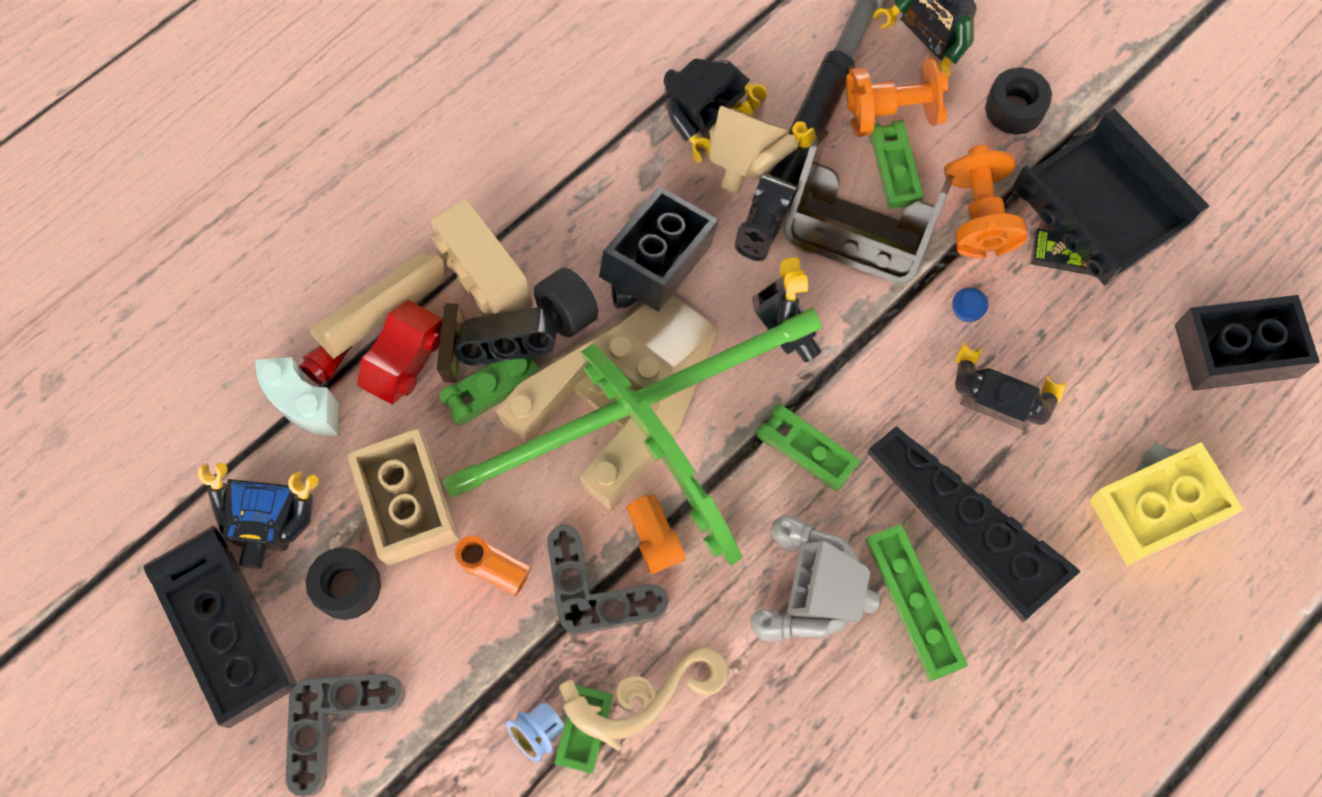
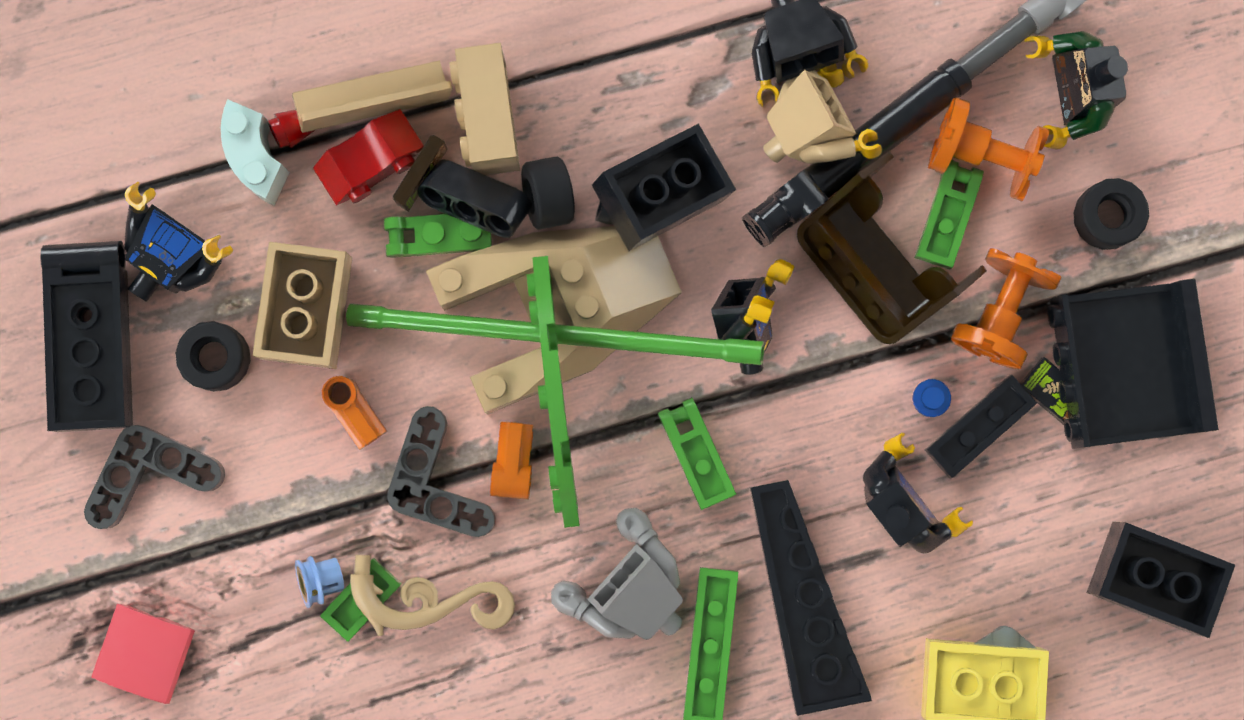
camera: 20 degrees right, 15 degrees up
none -> black plate [925,375,1037,479]

